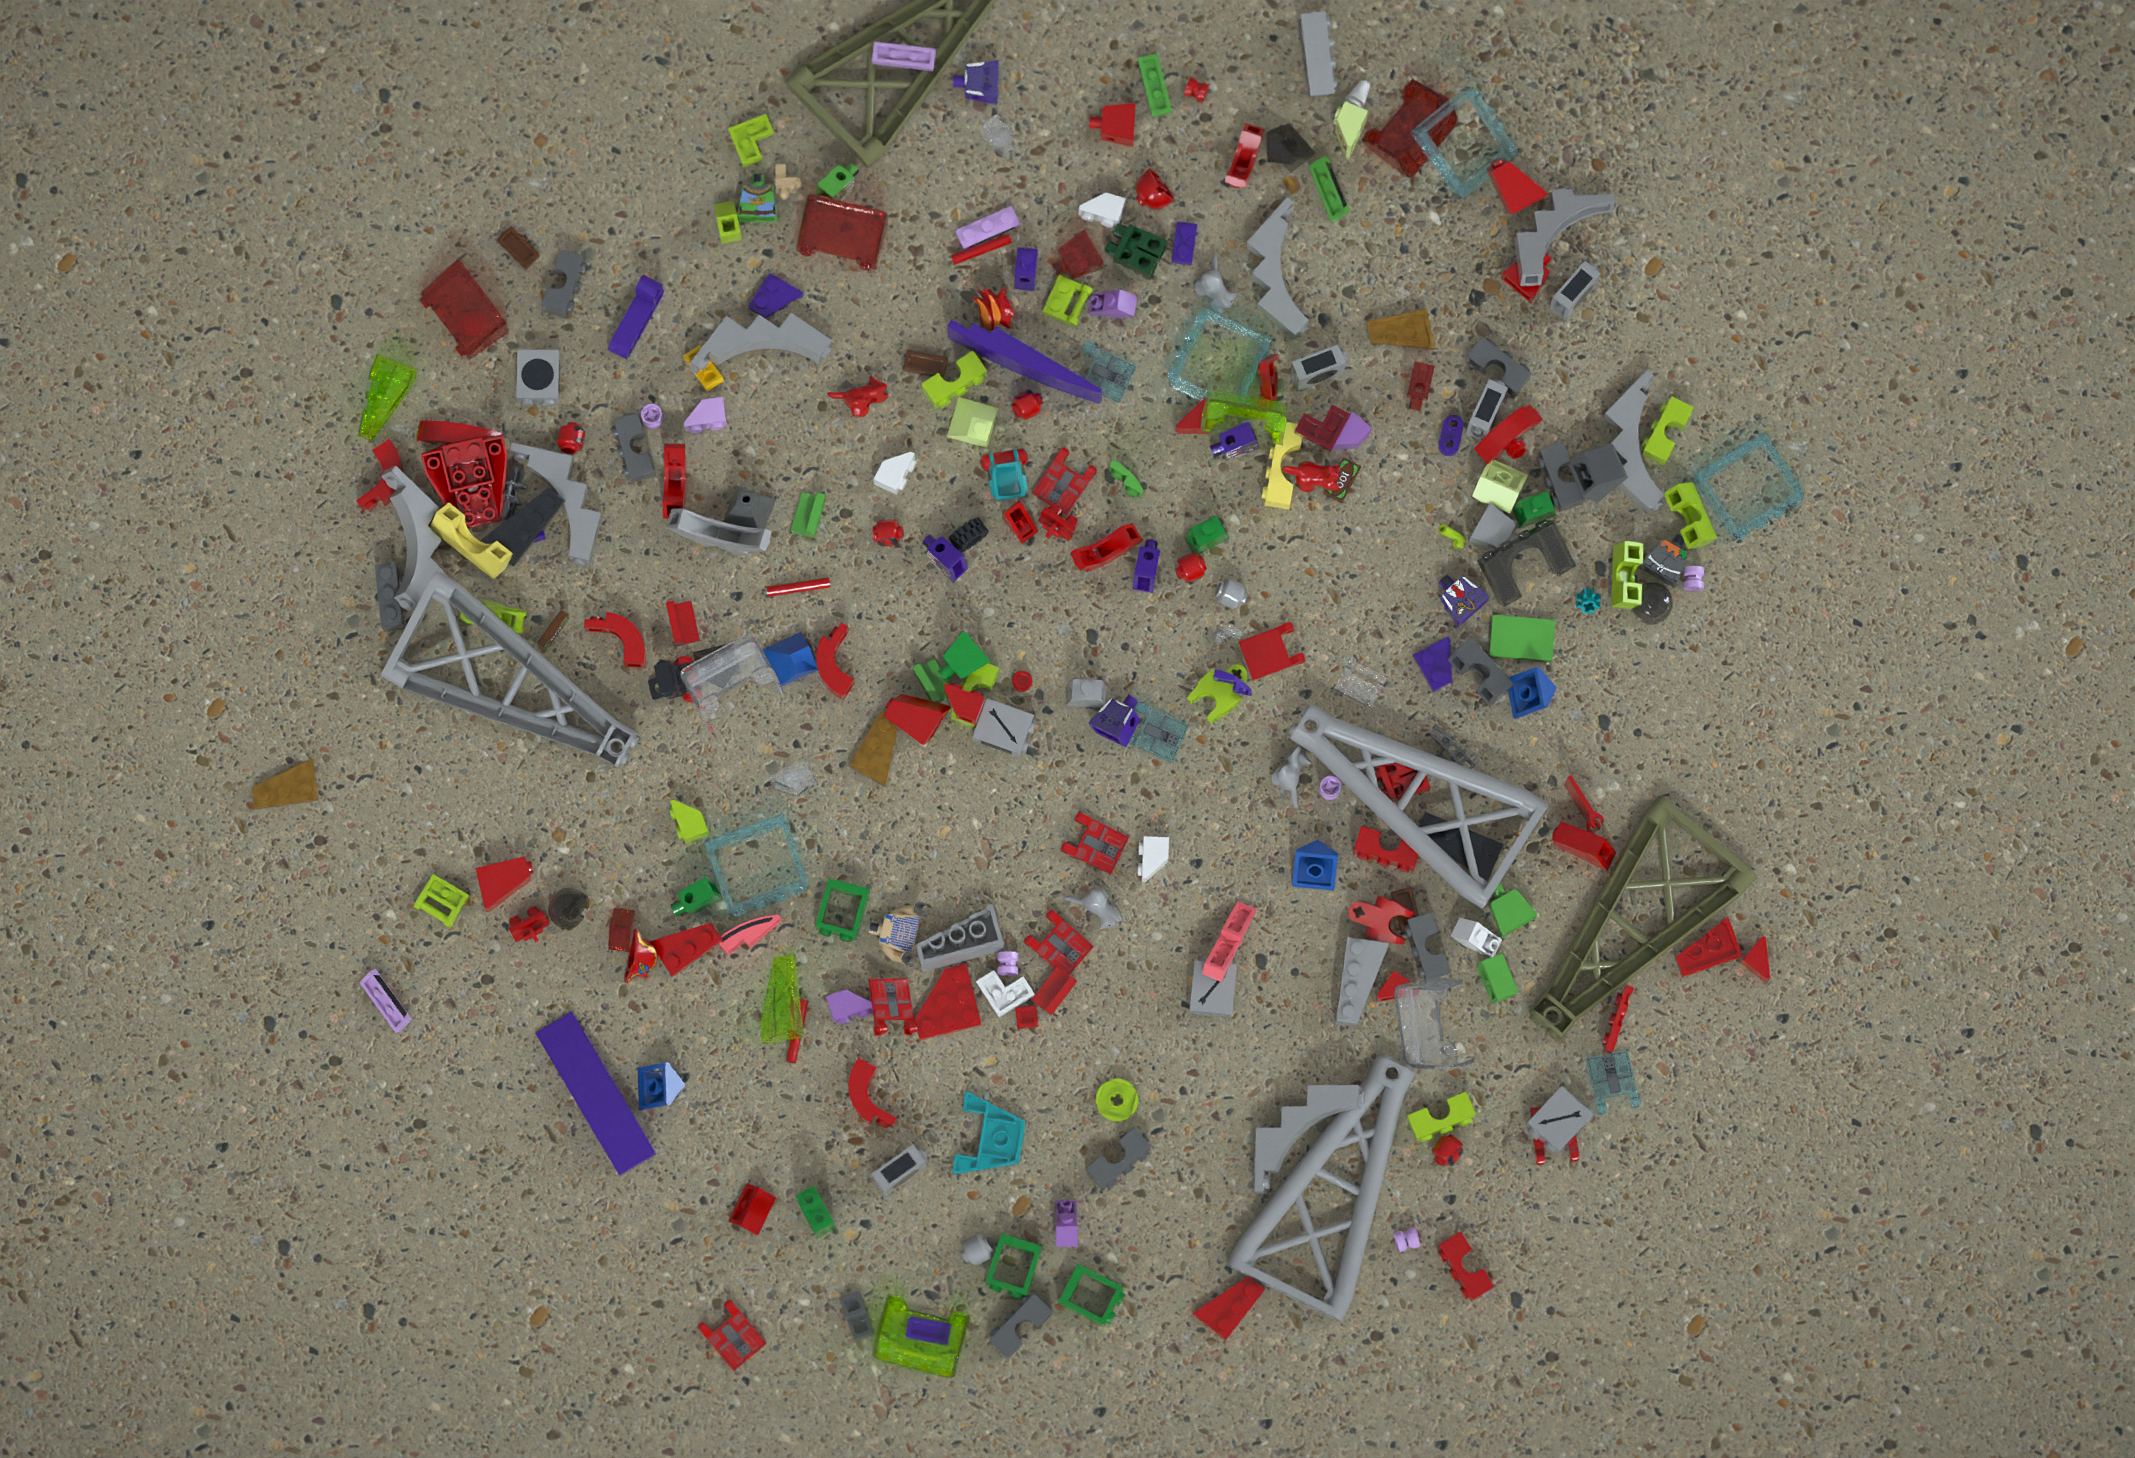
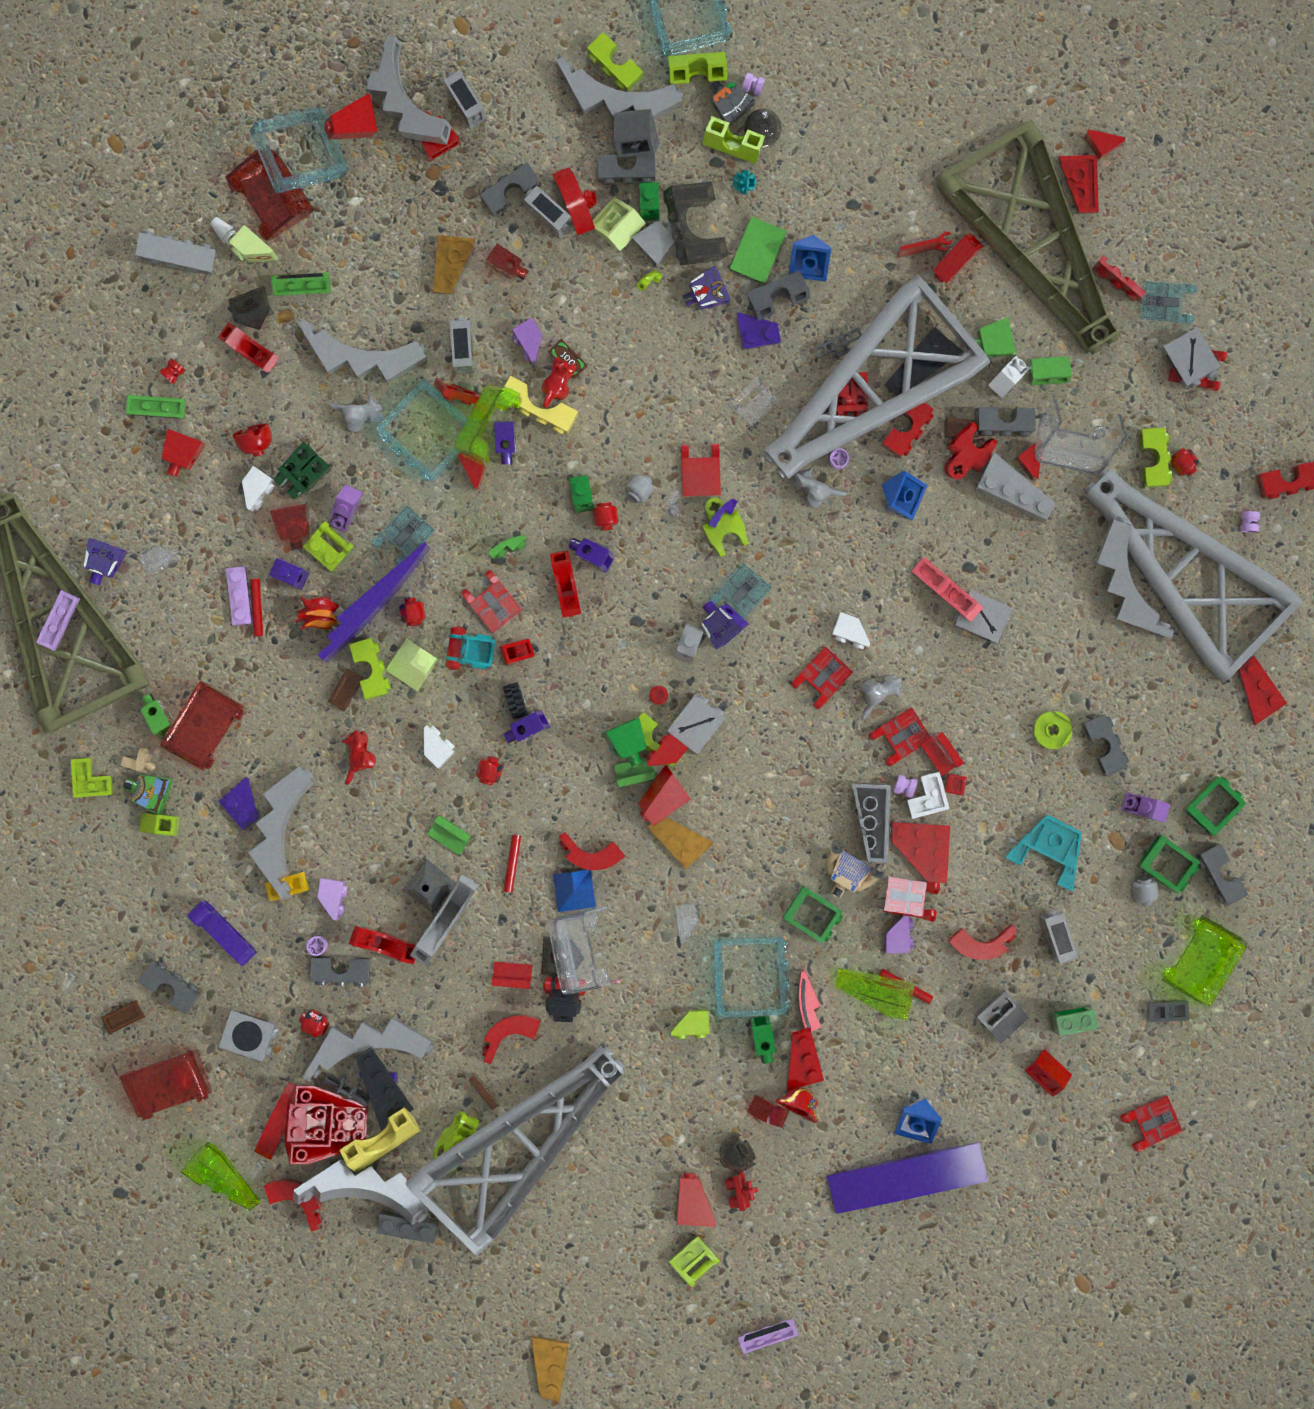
camera: 70 degrees left, 10 degrees up
dark purple tile [905,1316,952,1346] -> none
red hips [1038,503,1078,541] -> none
dark purple plate [1171,221,1197,266] -> none
dark red plate [1294,405,1350,452] -> none
dark purple plate [1438,415,1464,457] -> none
none -> dark grey slope [975,989,1029,1044]

